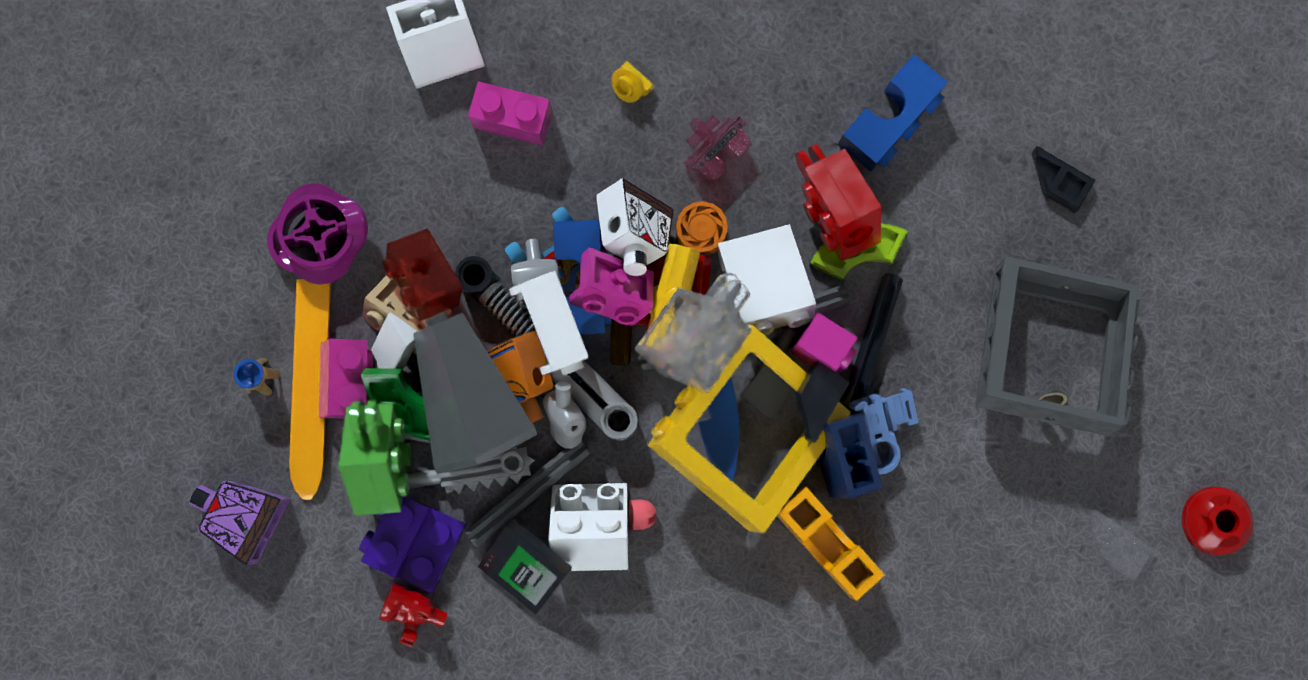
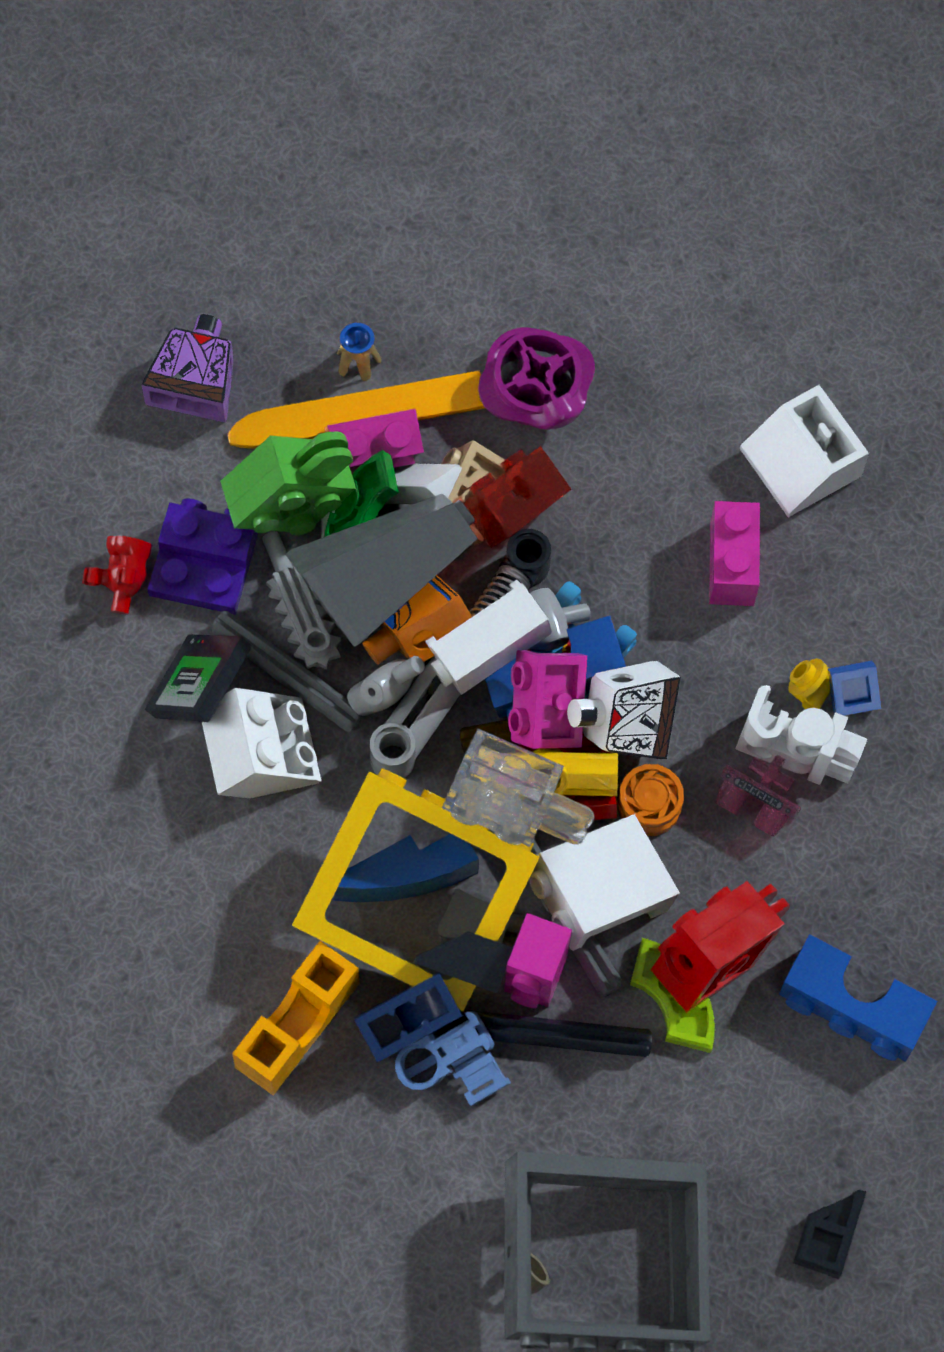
camera: 75 degrees right, 15 degrees down
coral hinge [629,499,656,530] -> none
none -> white hips [735,686,867,785]
none -> blue plate [828,661,881,716]

